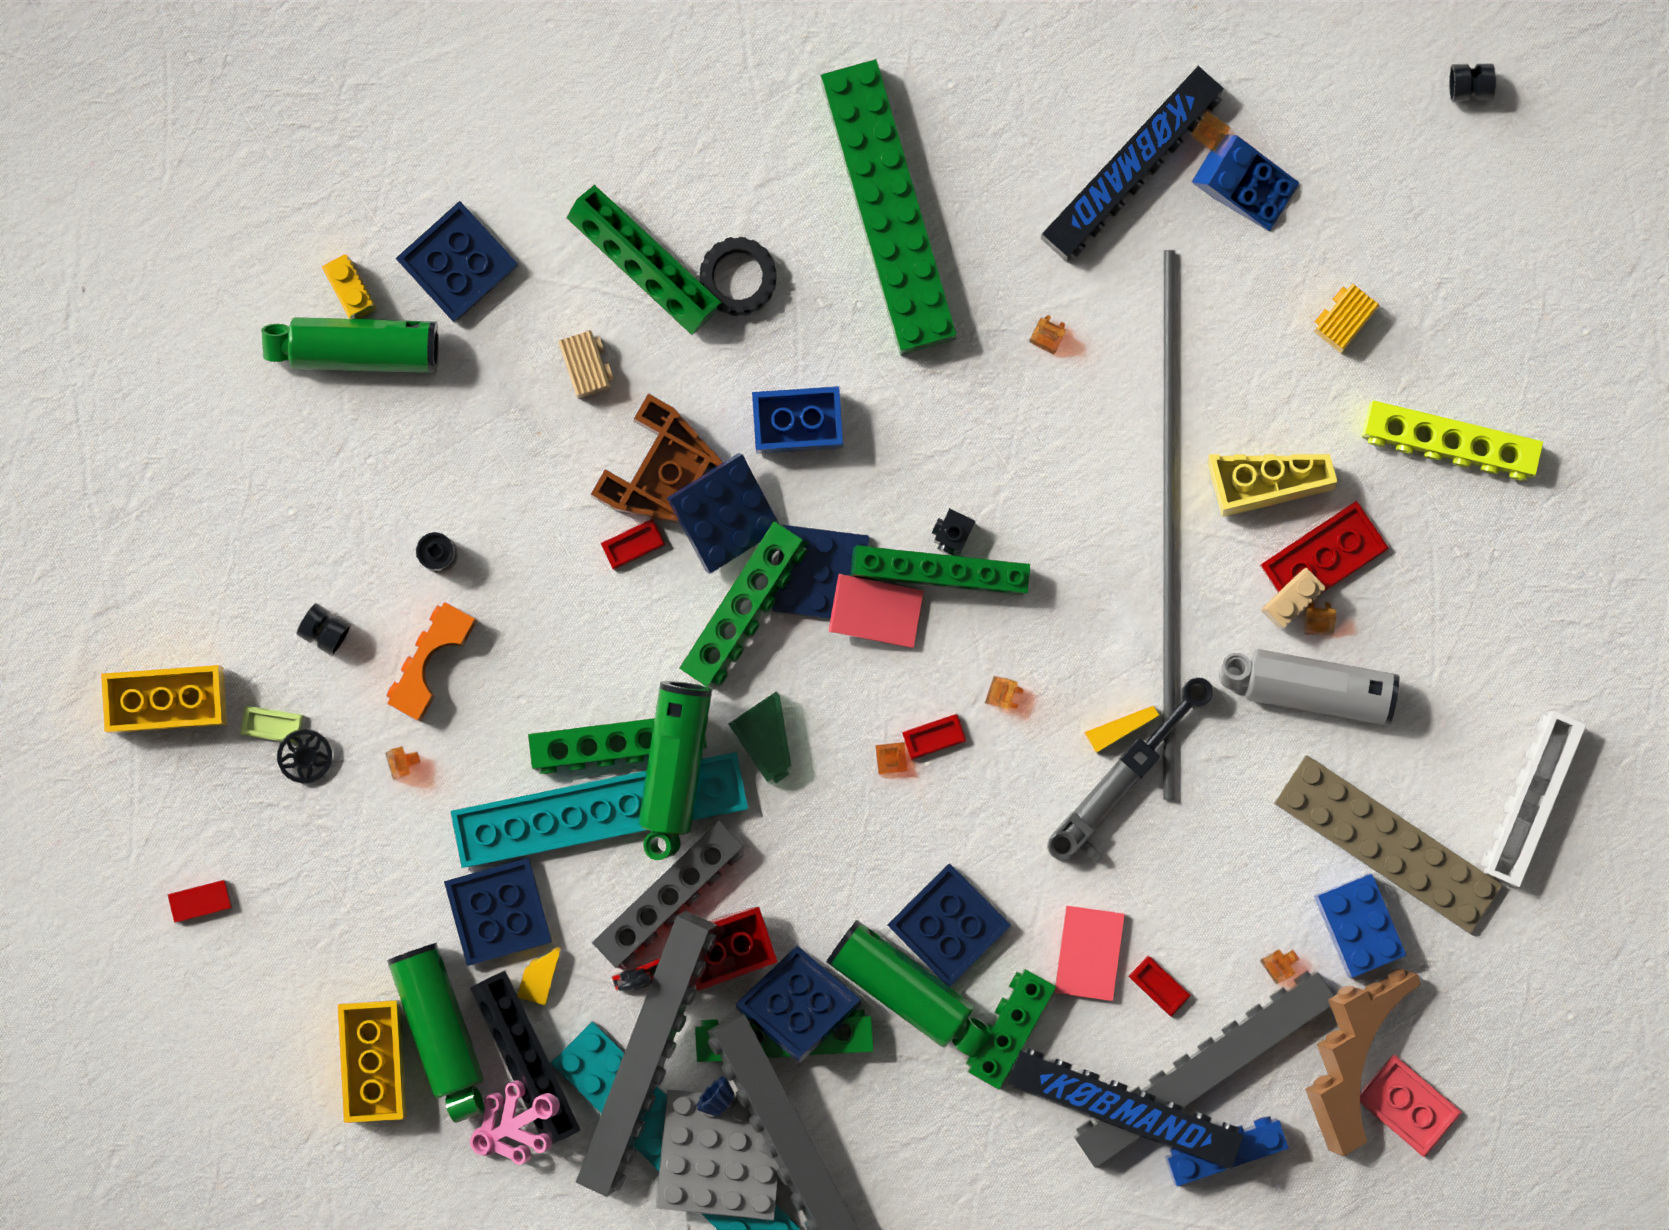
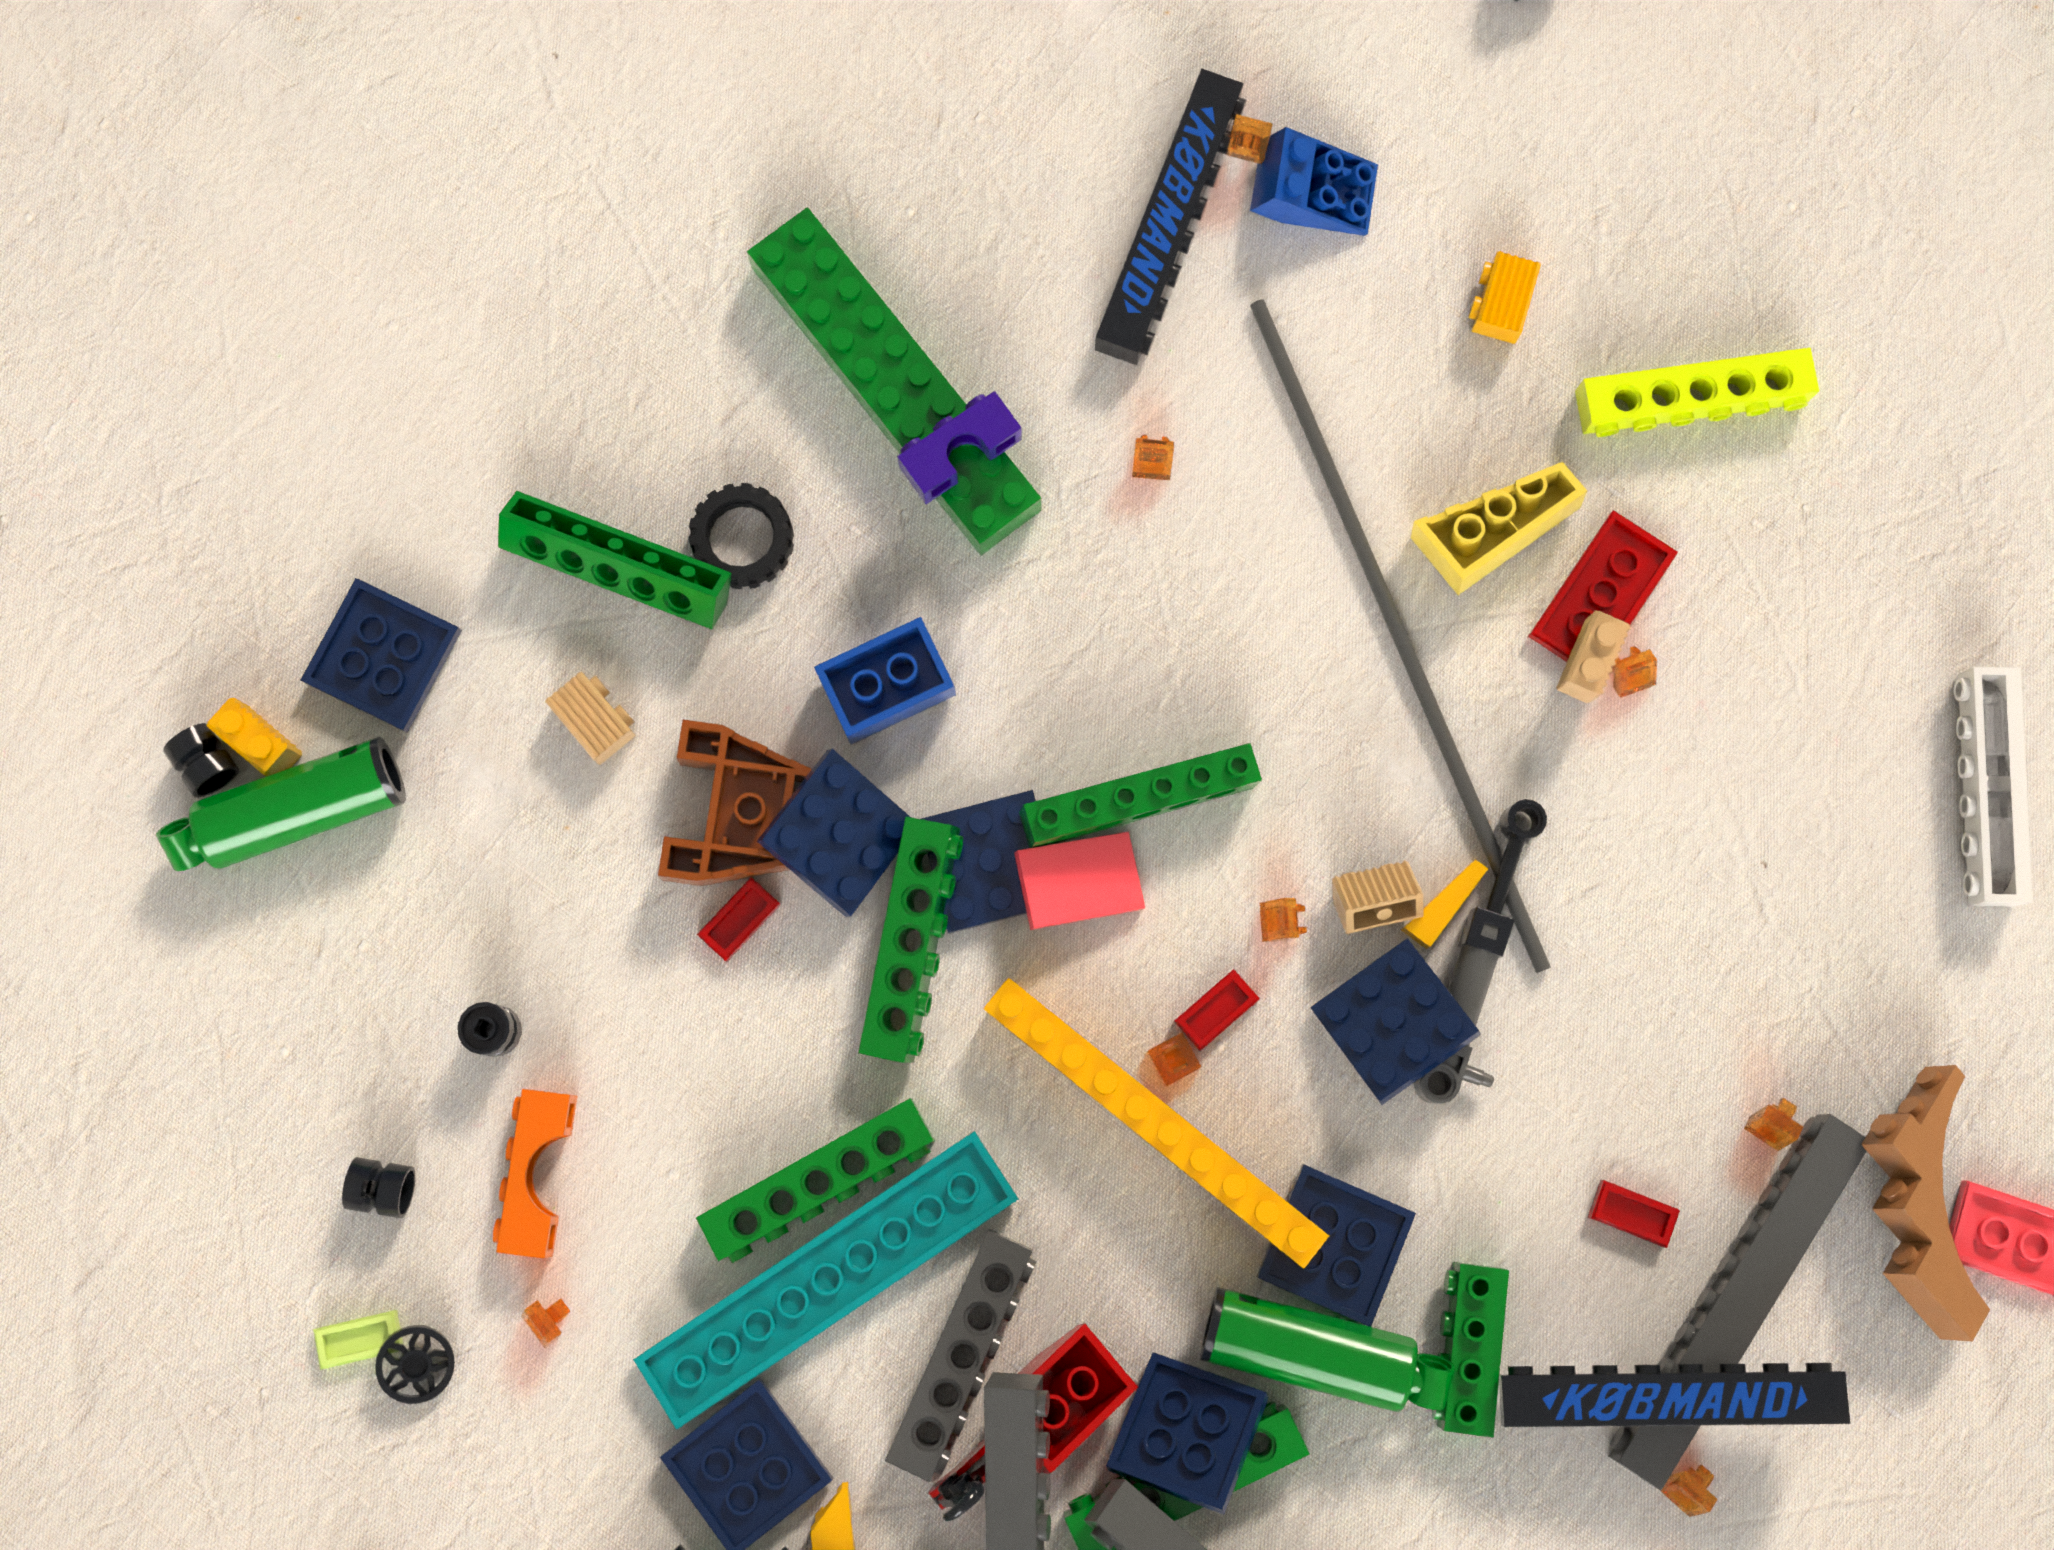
camera: 25 degrees left, 5 degrees down
yellow brick [101,665,227,733] -> none
green piece [639,681,713,860] -> none
clear green slope [728,691,792,784] -> none
black brick [932,508,976,556] -> none
coral tile [1054,905,1125,1001] -> none
blue brick [1165,1116,1289,1187] -> none
light grey piece [1219,649,1400,726] -> none
dark tan plate [1273,755,1502,934] -> none
blue brick [1314,873,1406,978] -> none
none -> black wheel [163,723,239,798]
none -> dark purple arch [897,391,1022,504]
none -> yellow brick [983,977,1329,1269]
none -> dark blue plate [1310,938,1481,1105]
none -> tan brick [1332,860,1424,934]
none -> clear orange tile [1661,1464,1718,1517]

